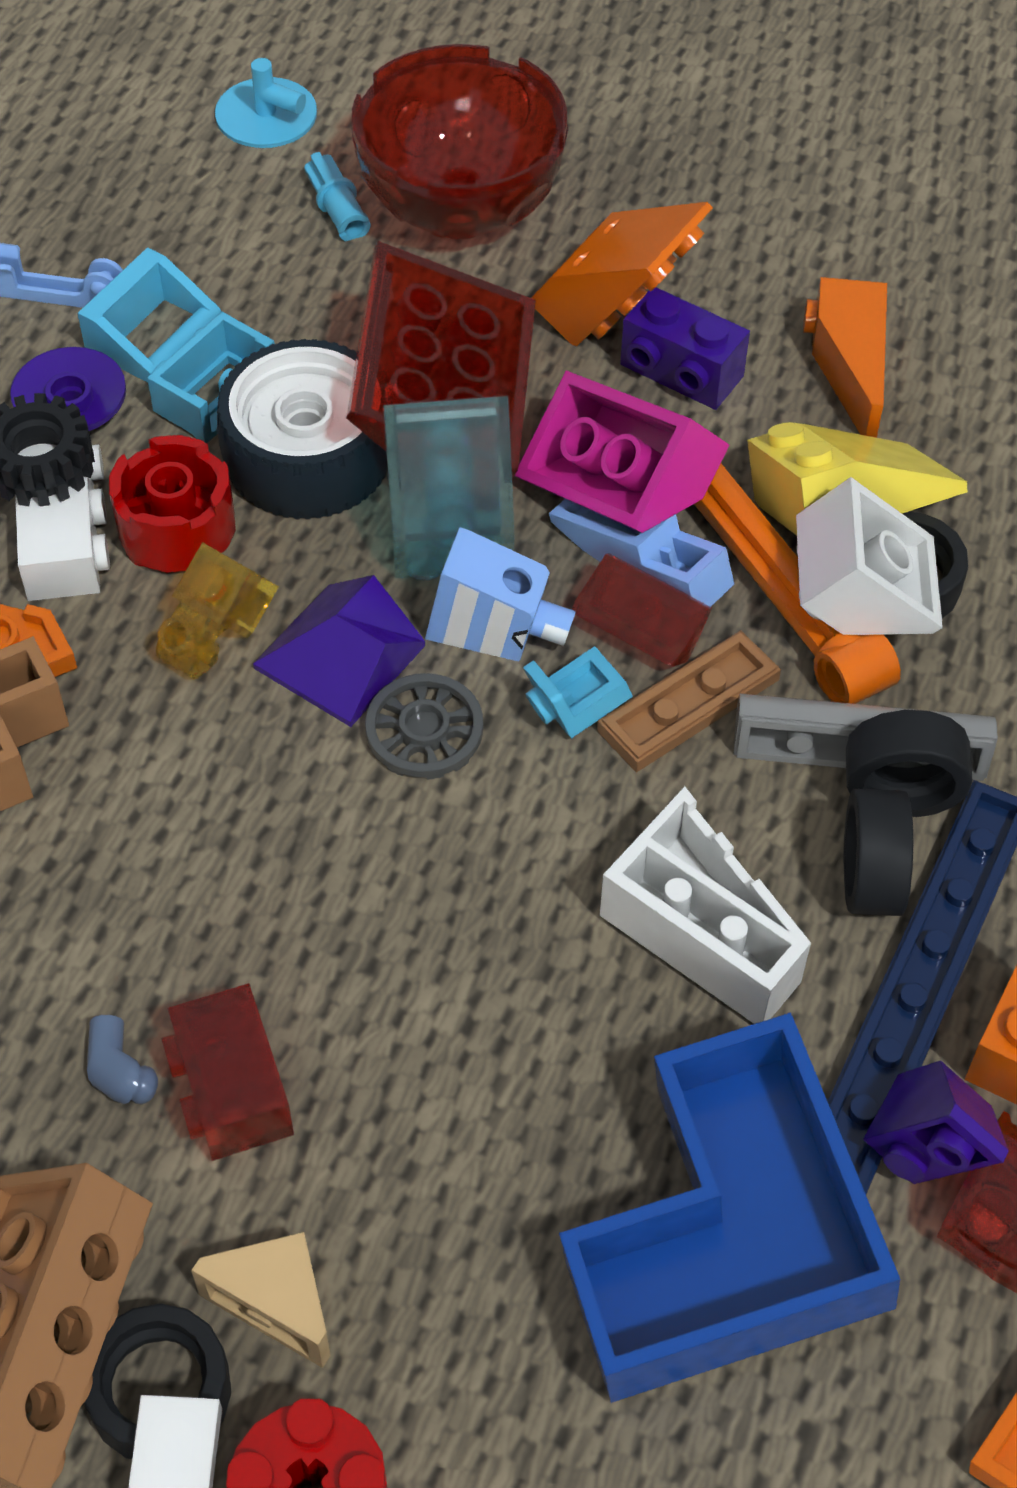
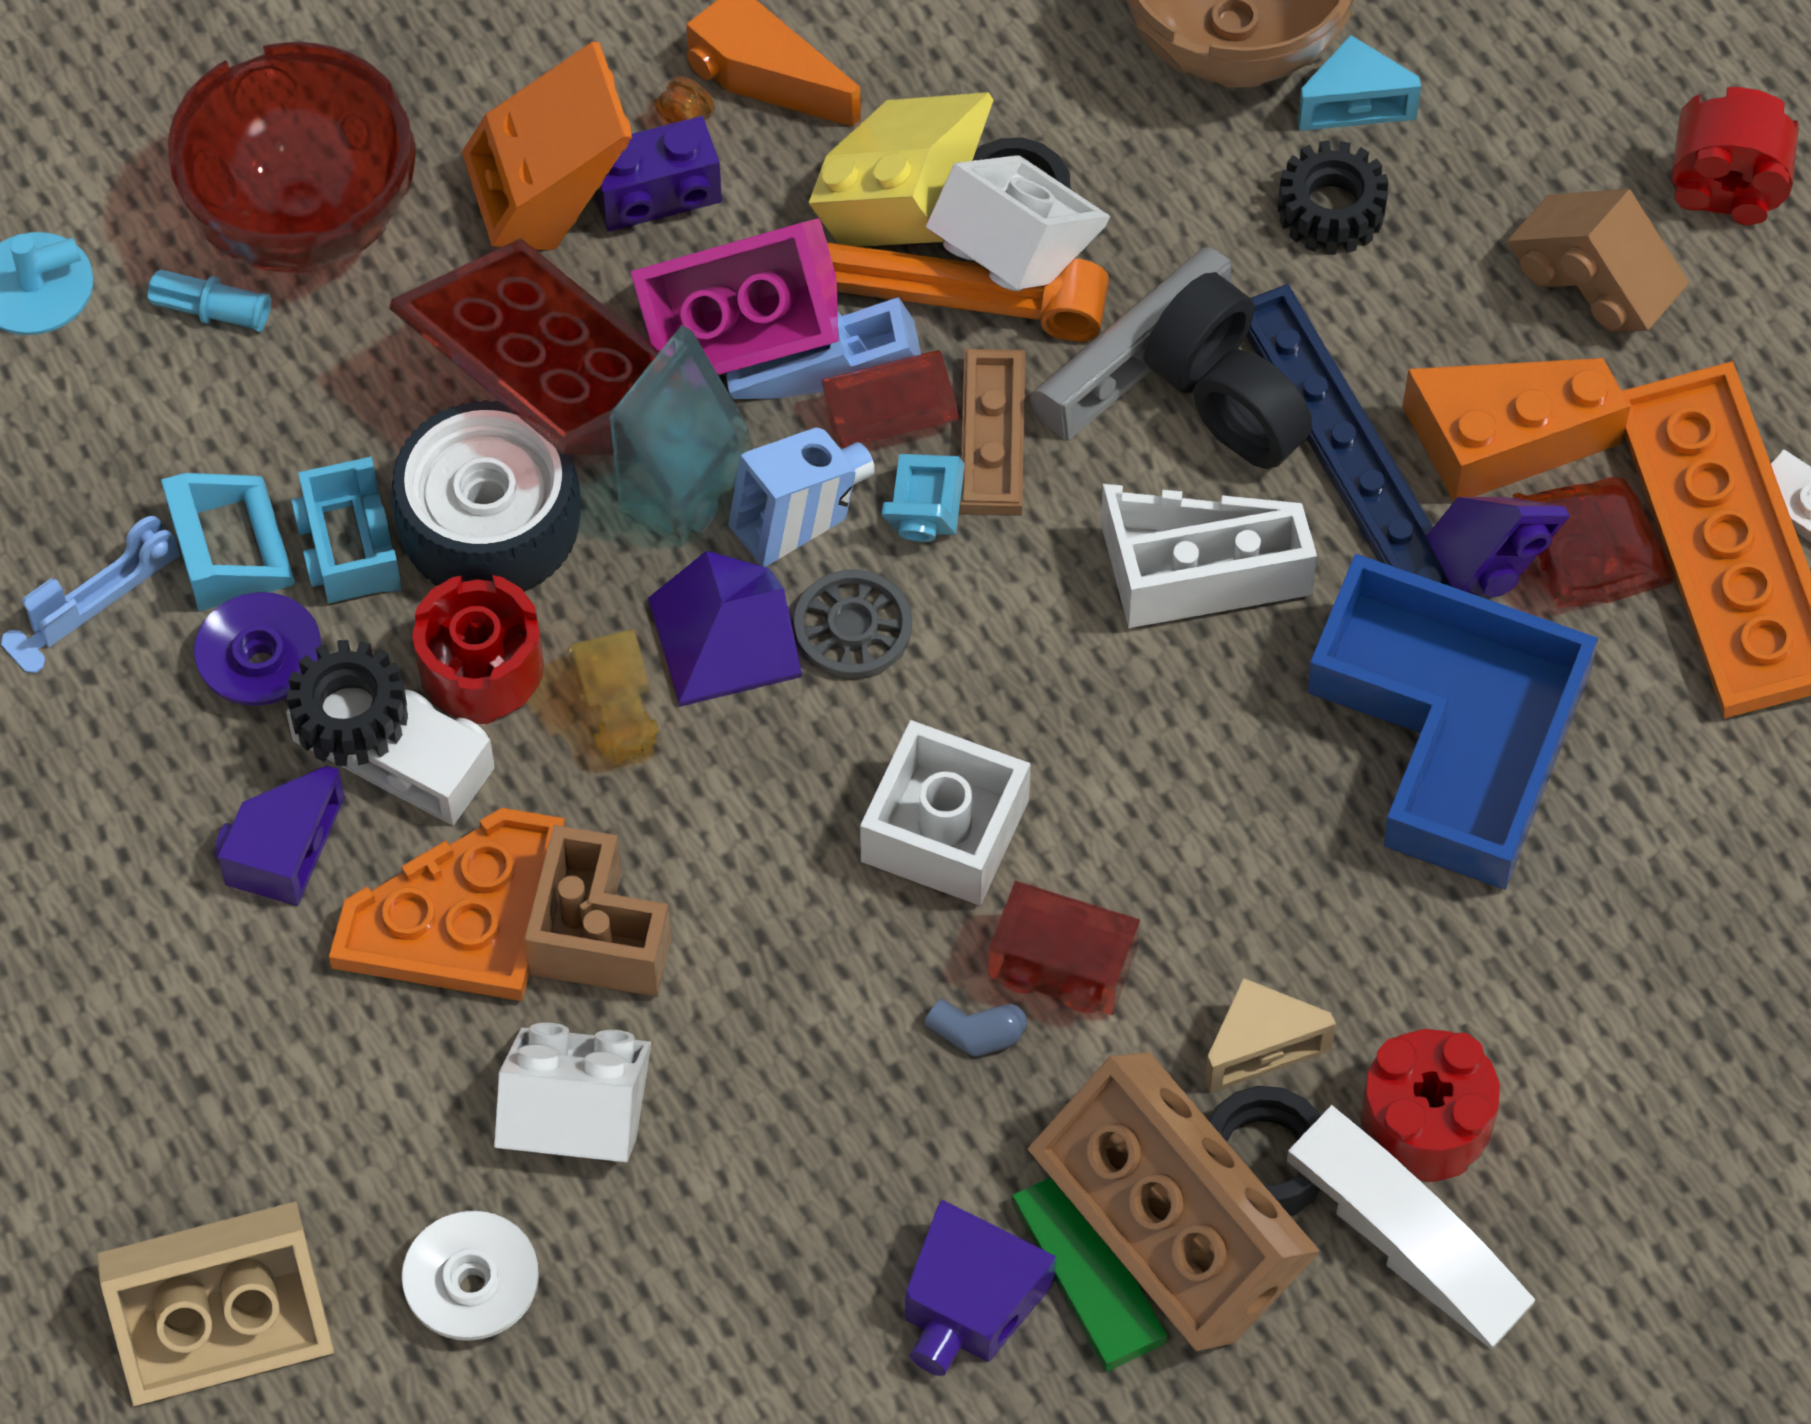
camera: 50 degrees left, 5 degrees up
none -> clear orange bush [654,76,715,124]
none -> white brick [860,720,1031,906]

